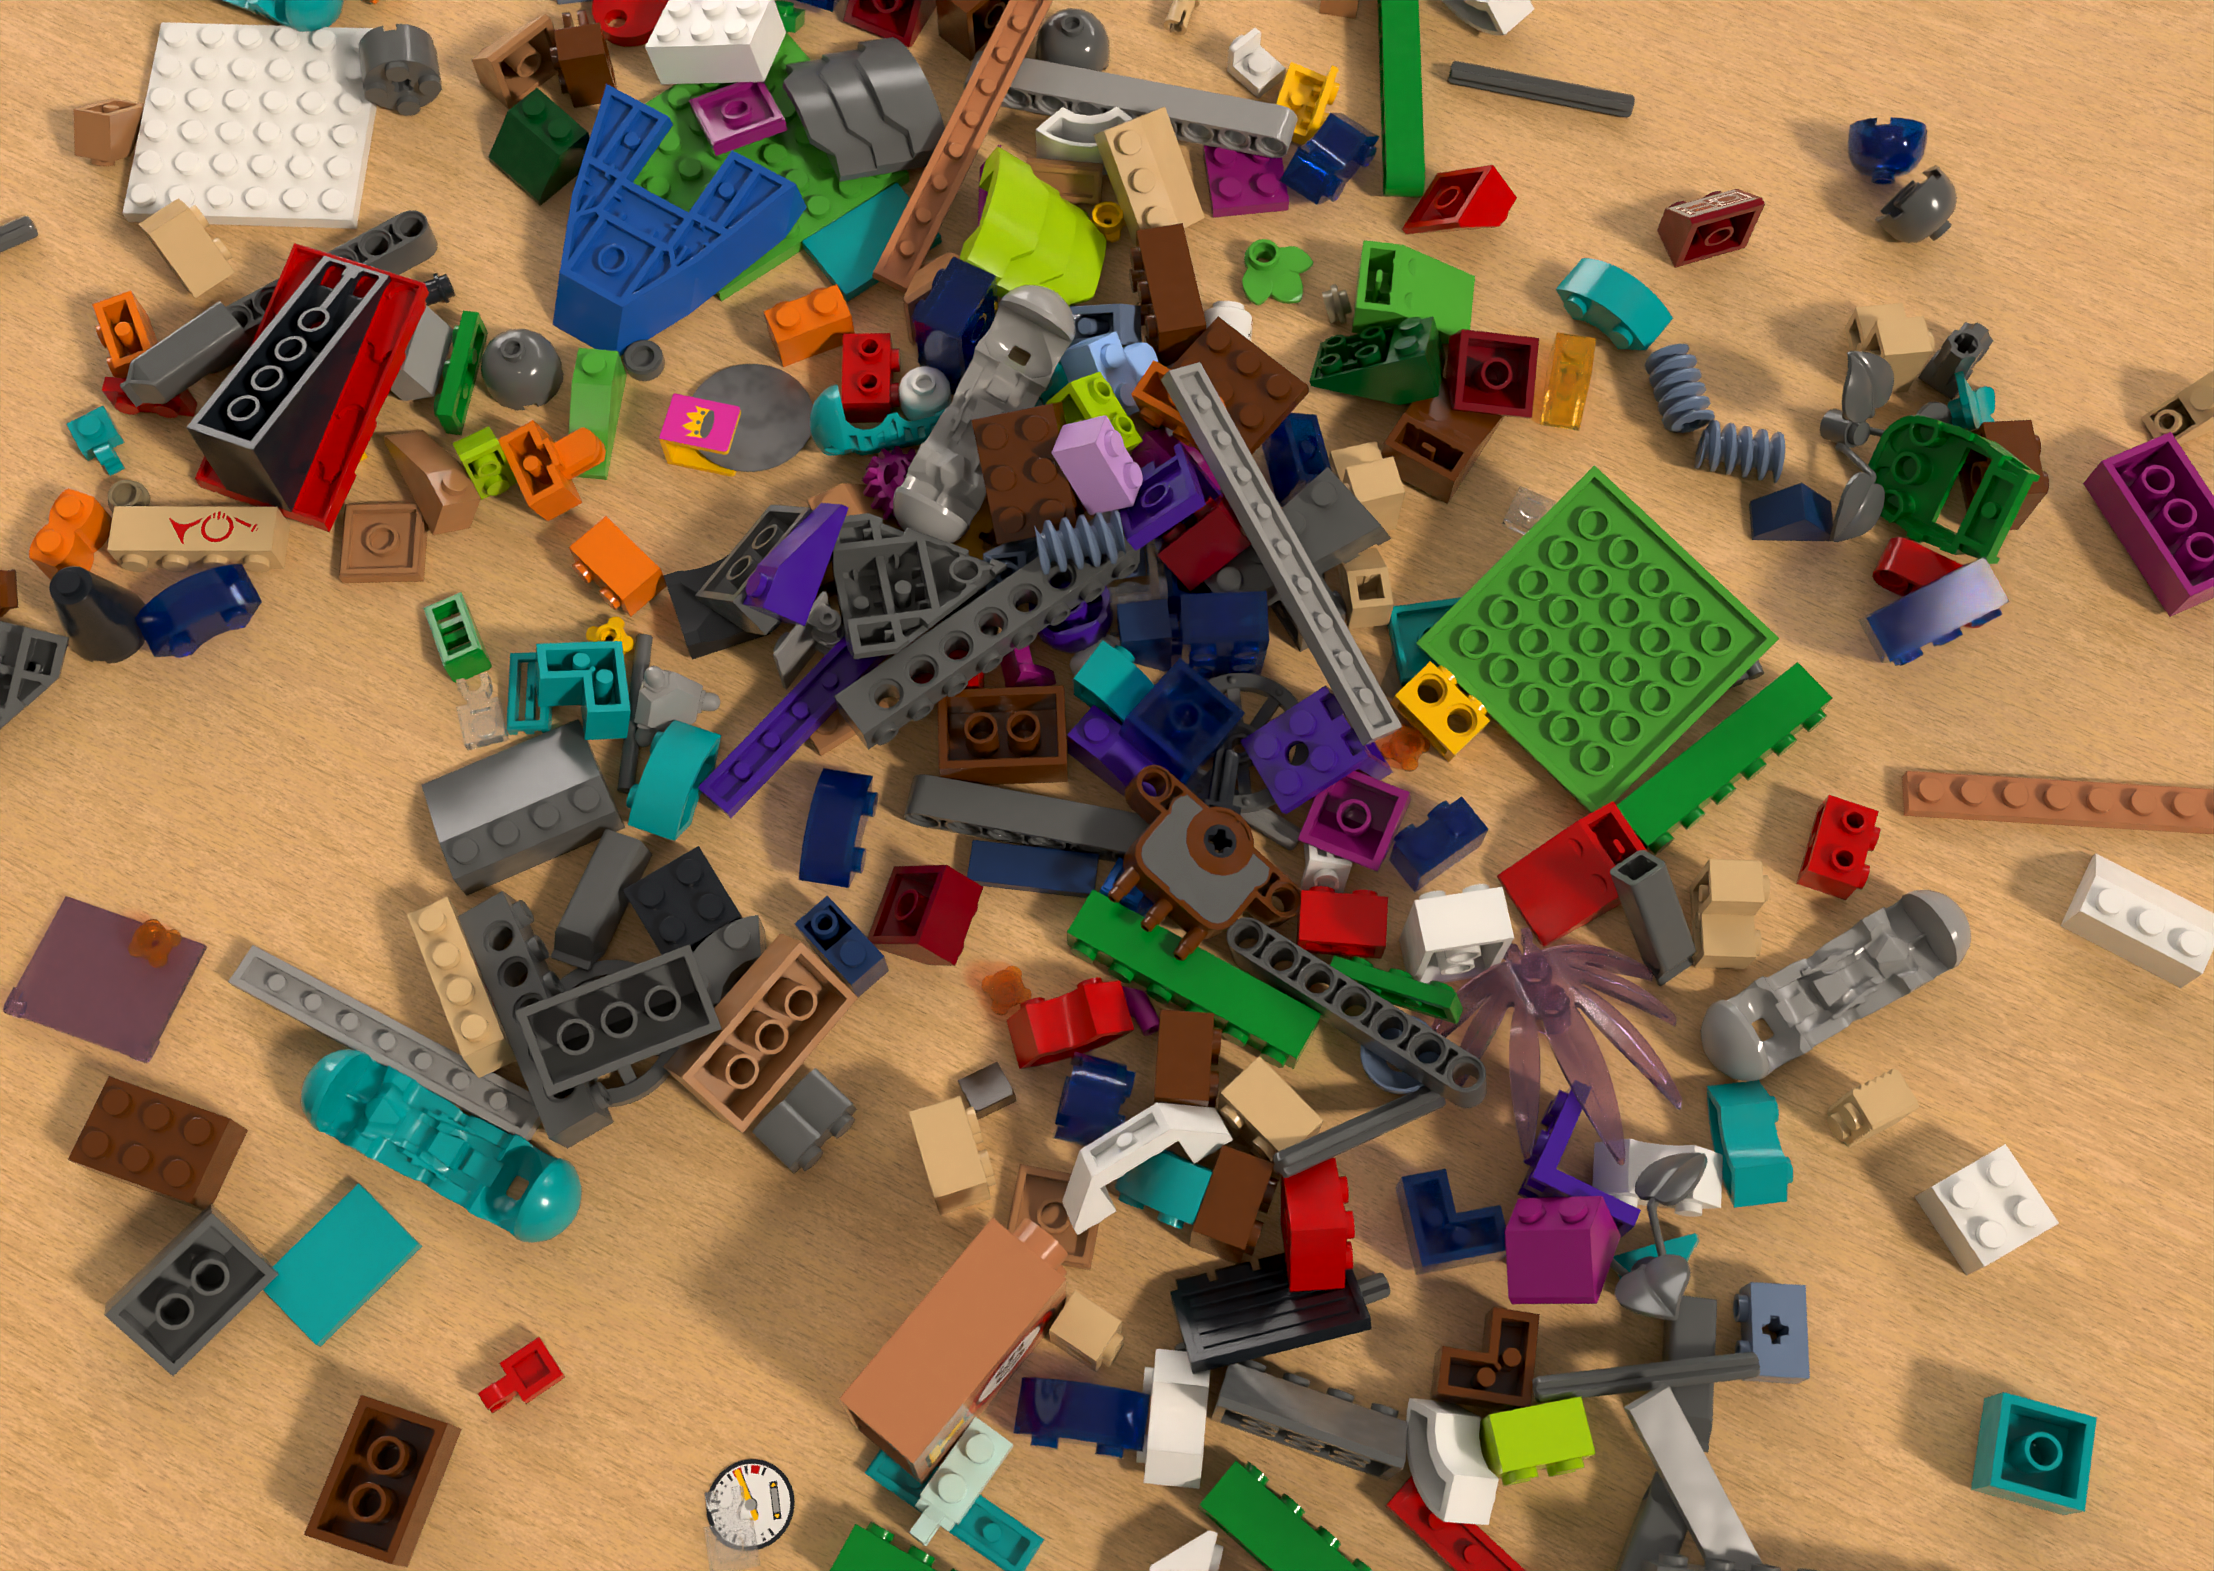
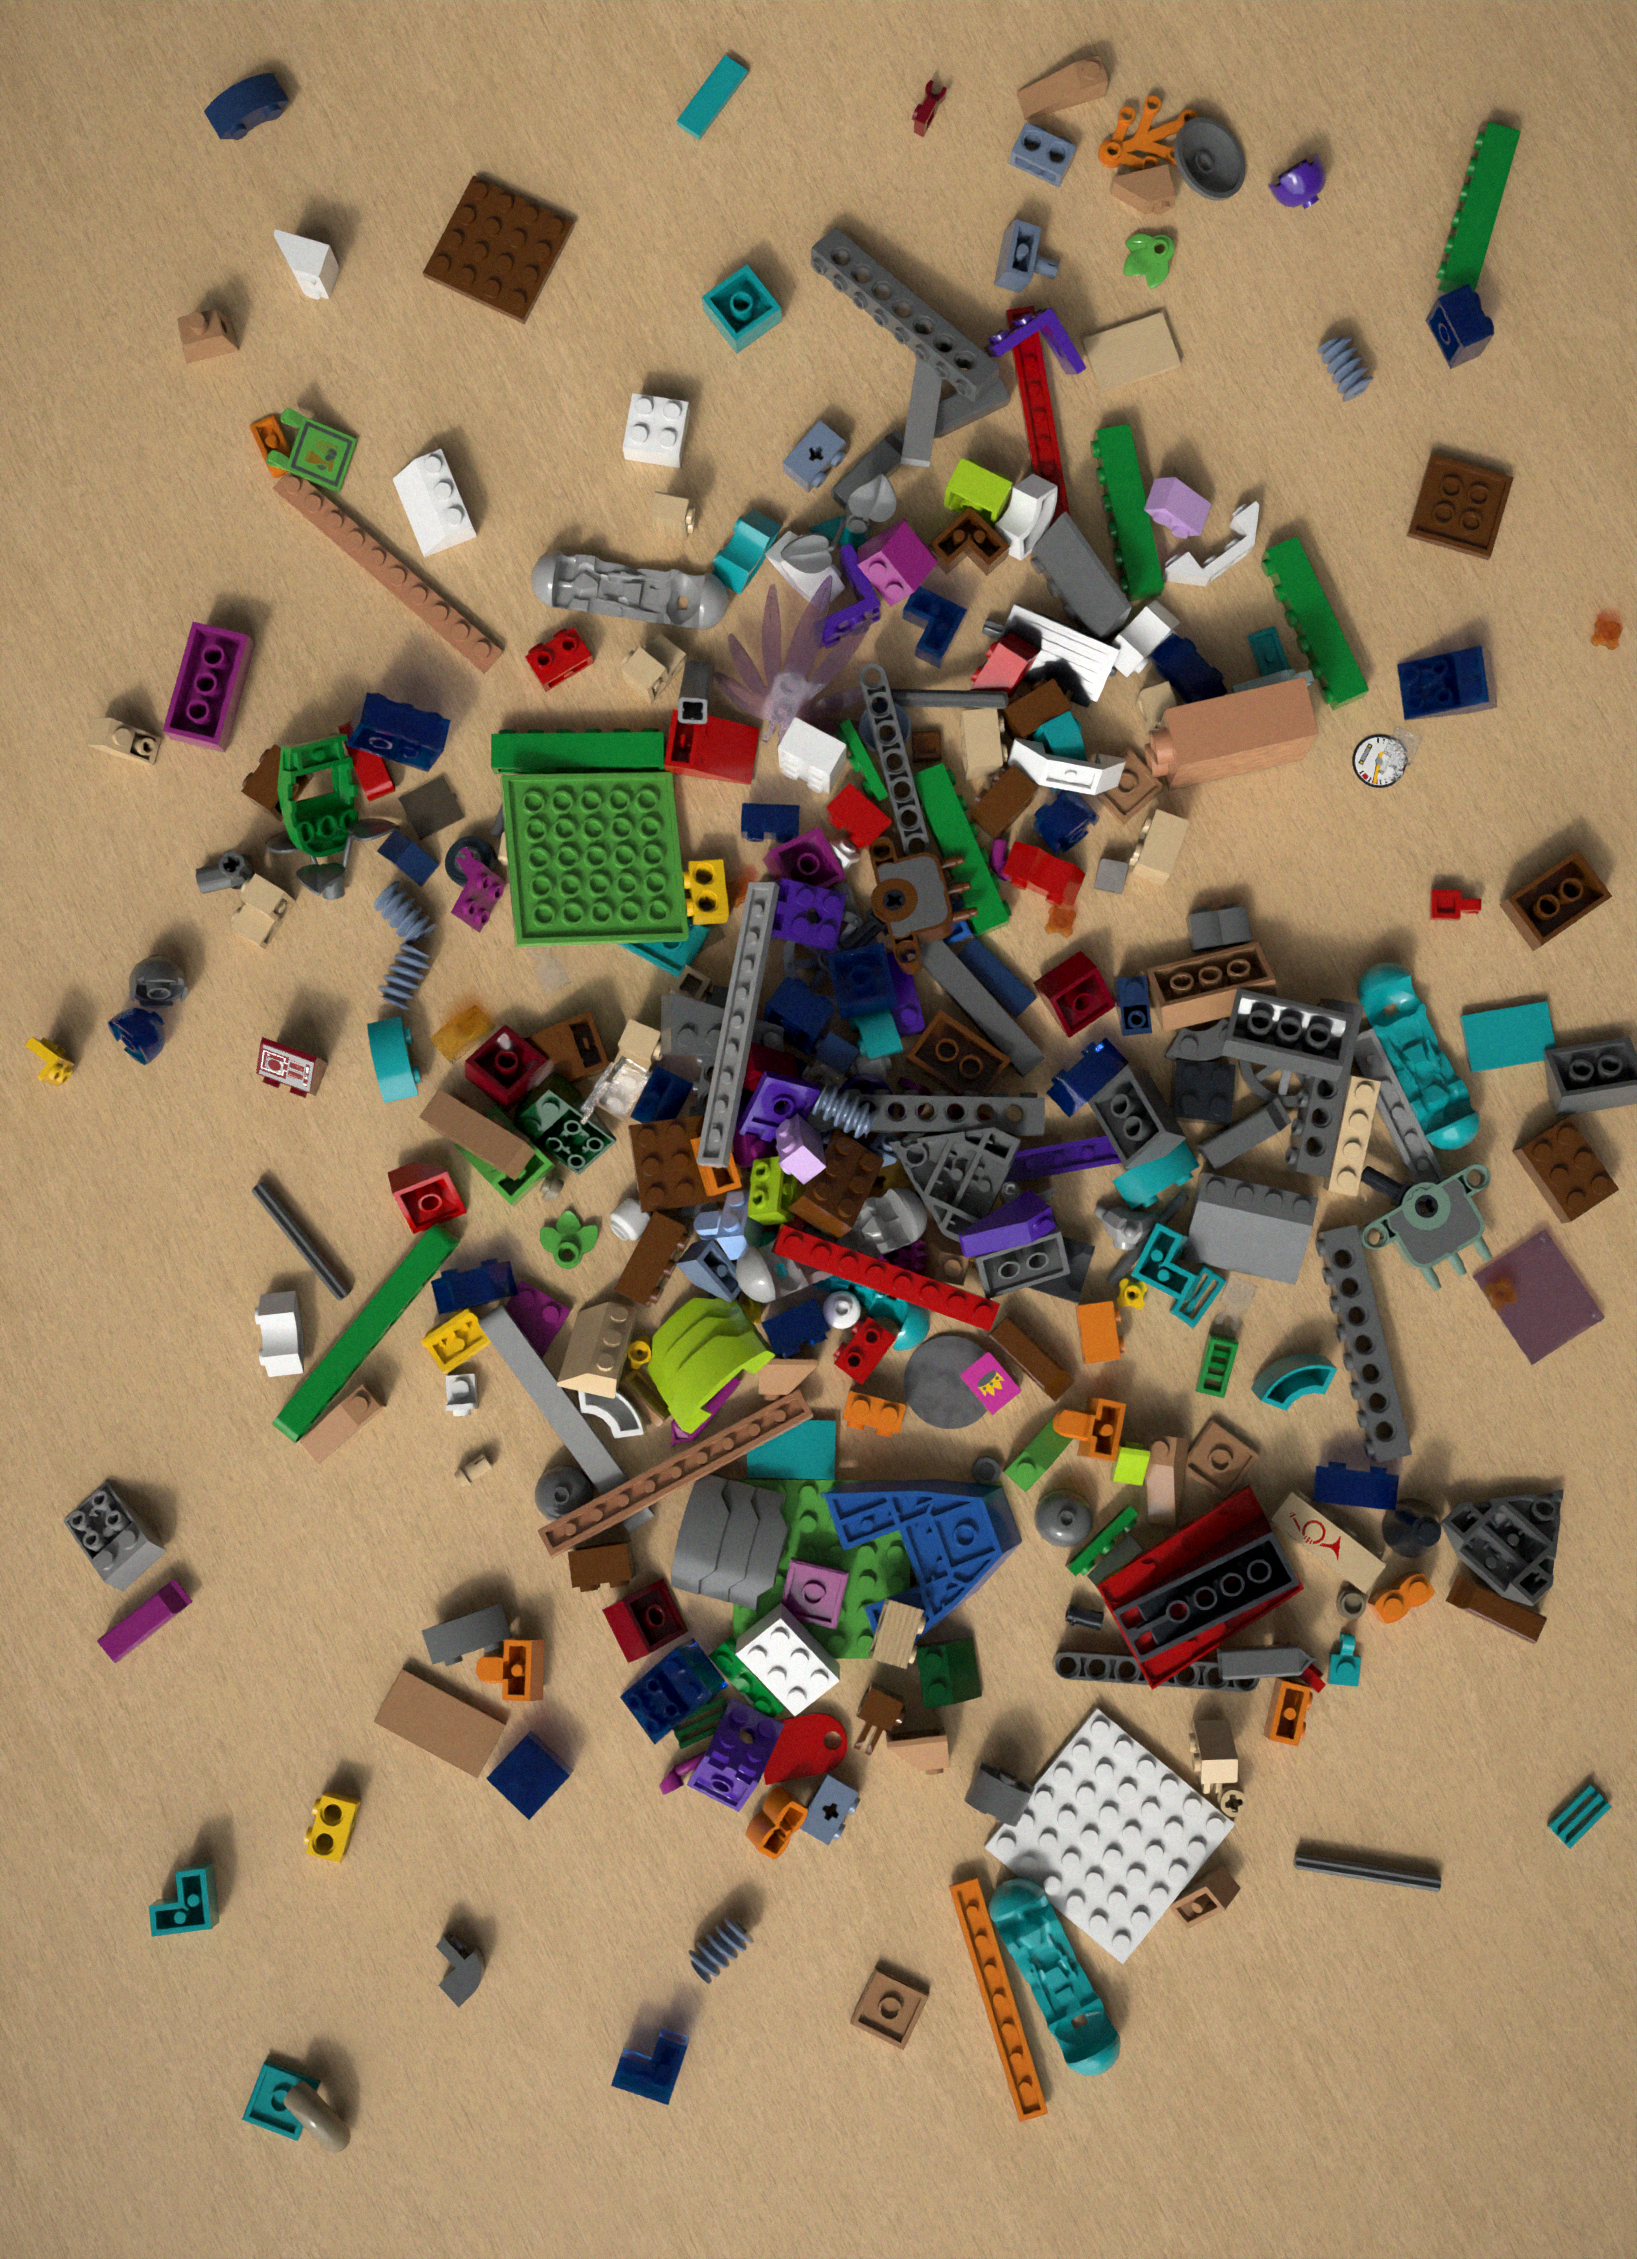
camera: 140 degrees left, 15 degrees up
dark grey axle [1532,1351,1760,1403] -> none
teal animal [1947,371,1995,431] -> none
none -> yellow bracket [24,1036,75,1087]
none -> clear smoke piece [398,776,465,841]
none -> medium nougat brick [419,1089,535,1180]
none -> magenta plate [445,836,507,933]
none -> clear bracket [580,1055,652,1125]
none -> red plate [771,1224,1000,1331]
none -> tan brick [868,1598,926,1669]
none -> reddish brown tile [911,731,942,763]
none -> reddish brown piece [987,1316,1075,1402]
none -> dark grey slope [1088,1065,1187,1169]
none -> tan bush [1216,1786,1247,1817]
none -> teal brick [1251,1353,1337,1411]
none -> dark grey brick [1315,1224,1412,1462]
none -> piece [1359,1164,1492,1291]

